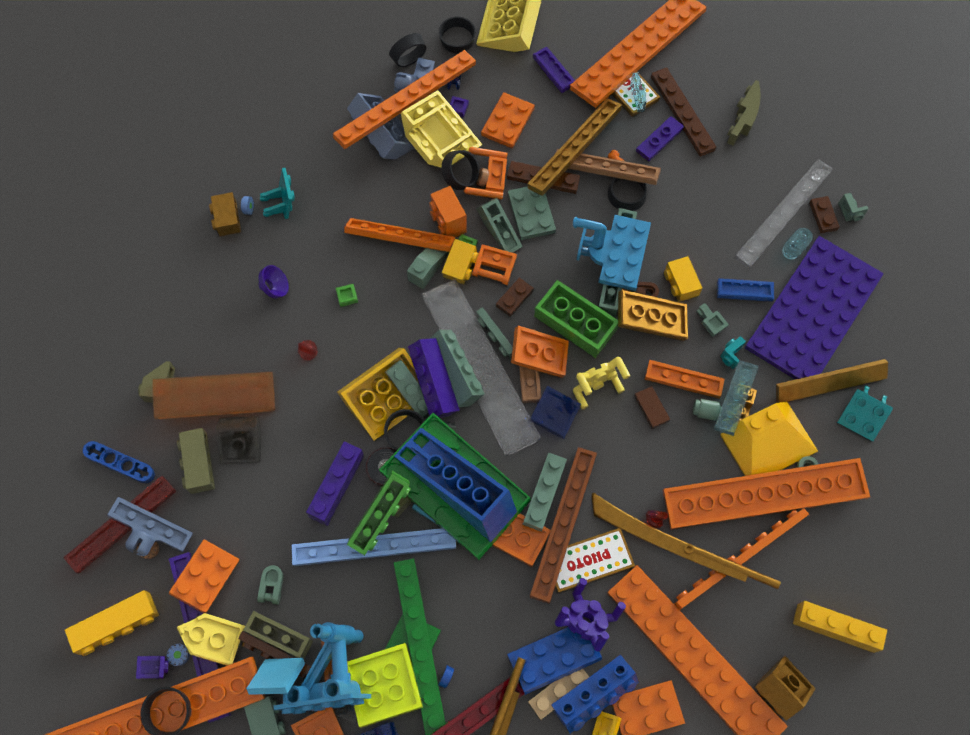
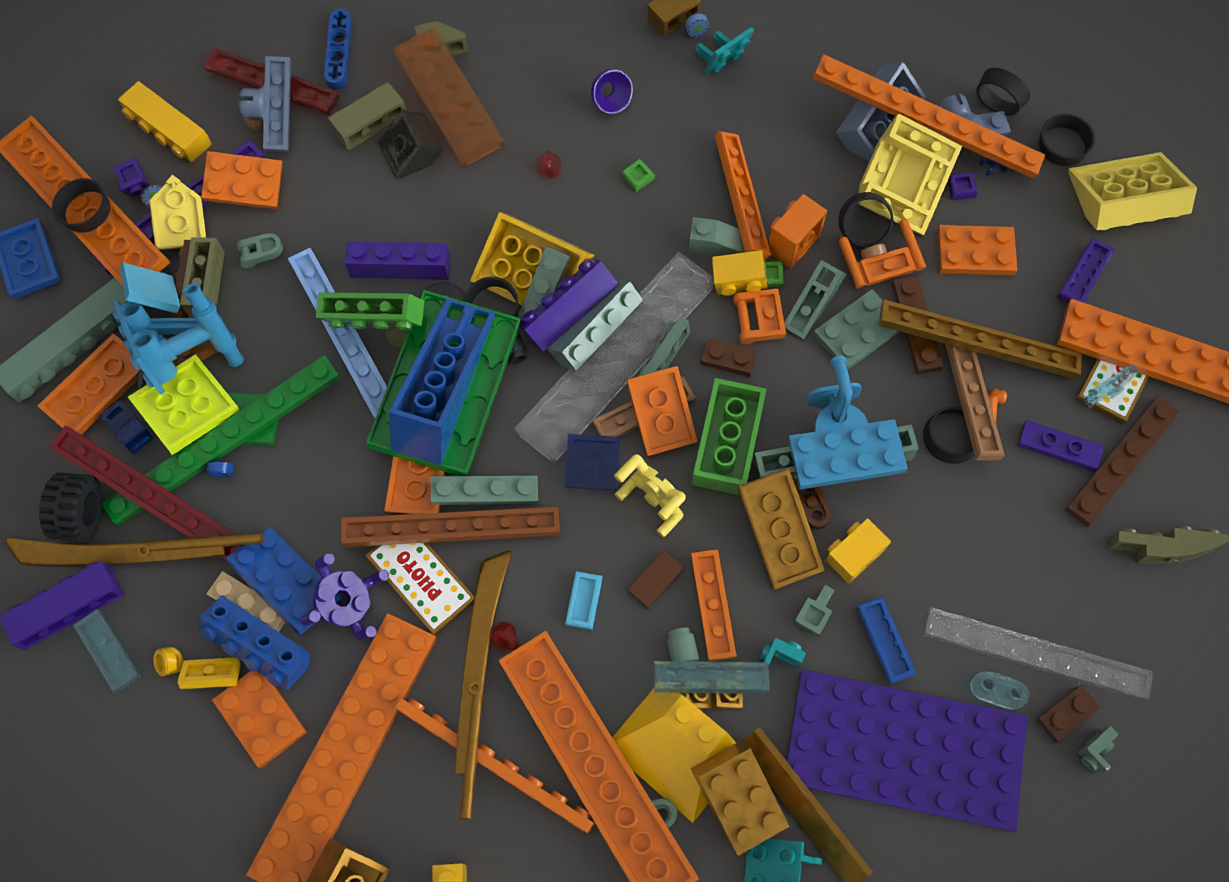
camera: 70 degrees right, 0 degrees up
none -> medium azure tile [565,571,603,631]
none -> pearl gold brick [691,741,789,856]

